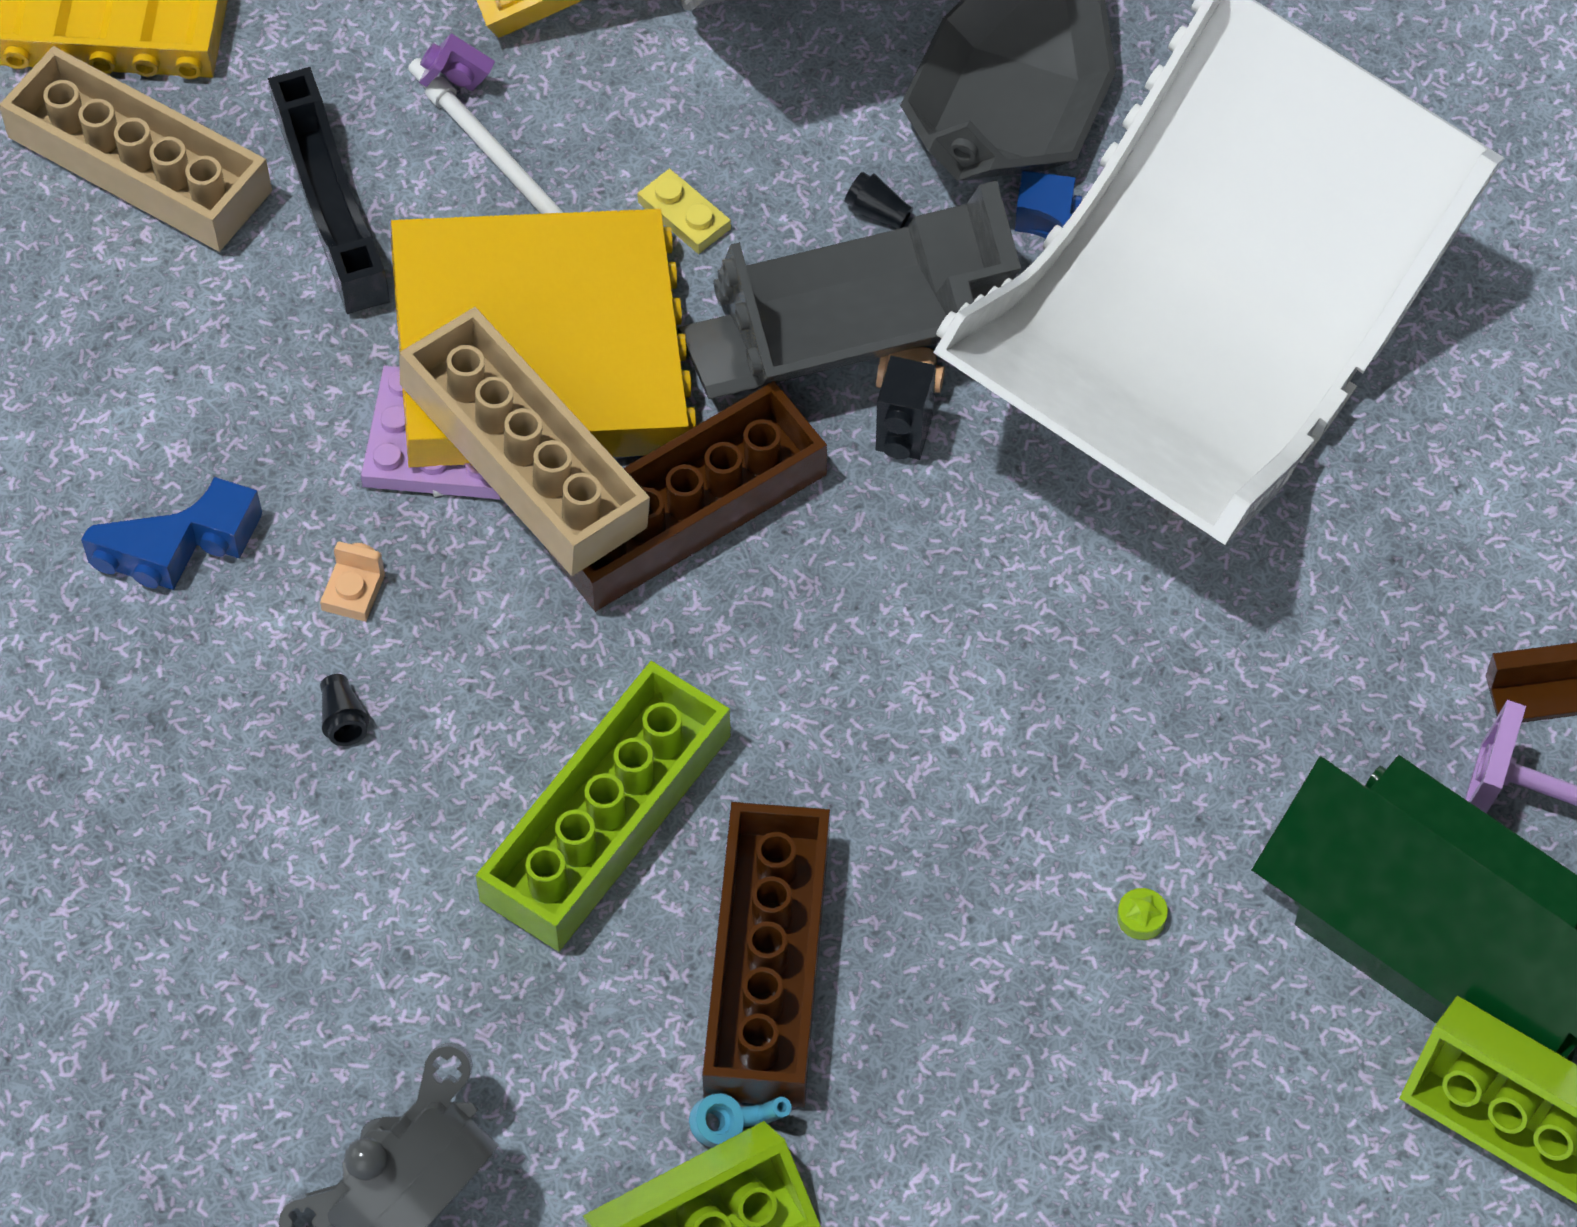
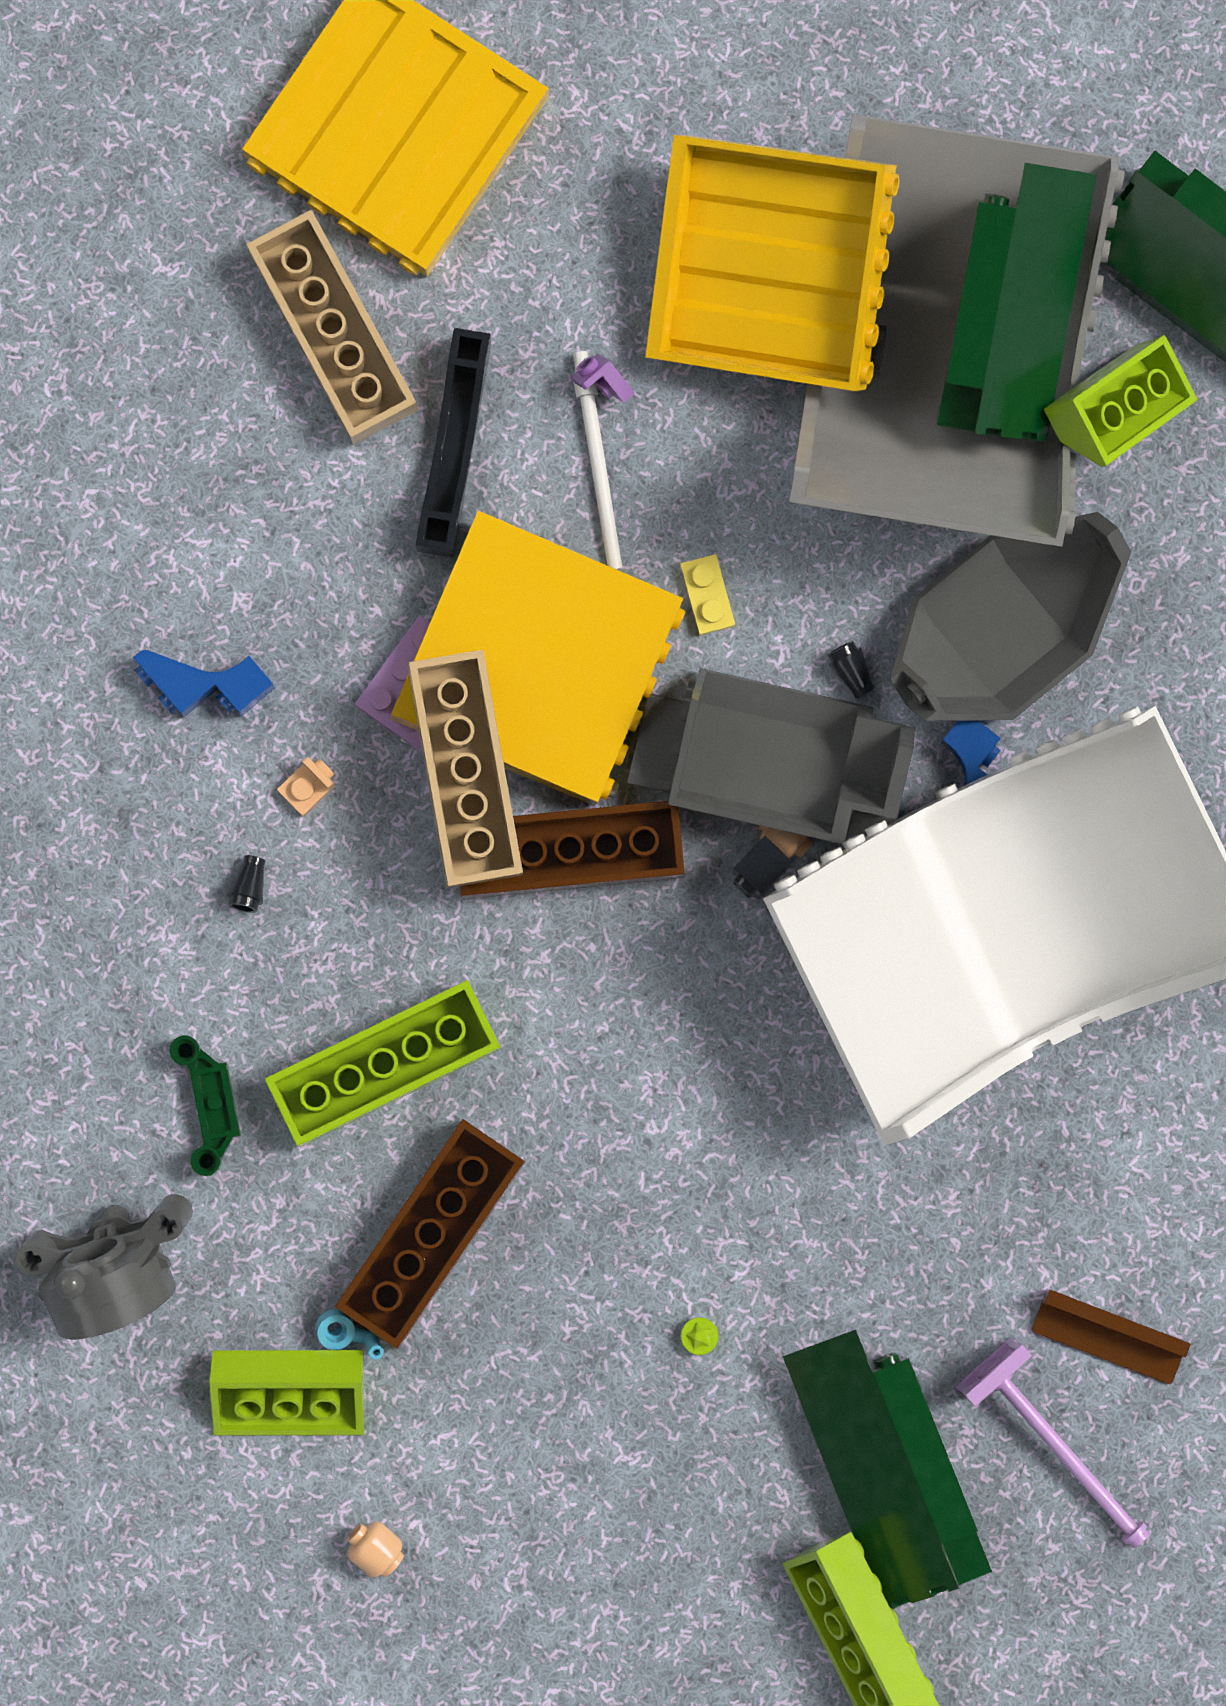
camera: 30 degrees right, 25 degrees up
none -> dark green plate [169,1035,241,1176]

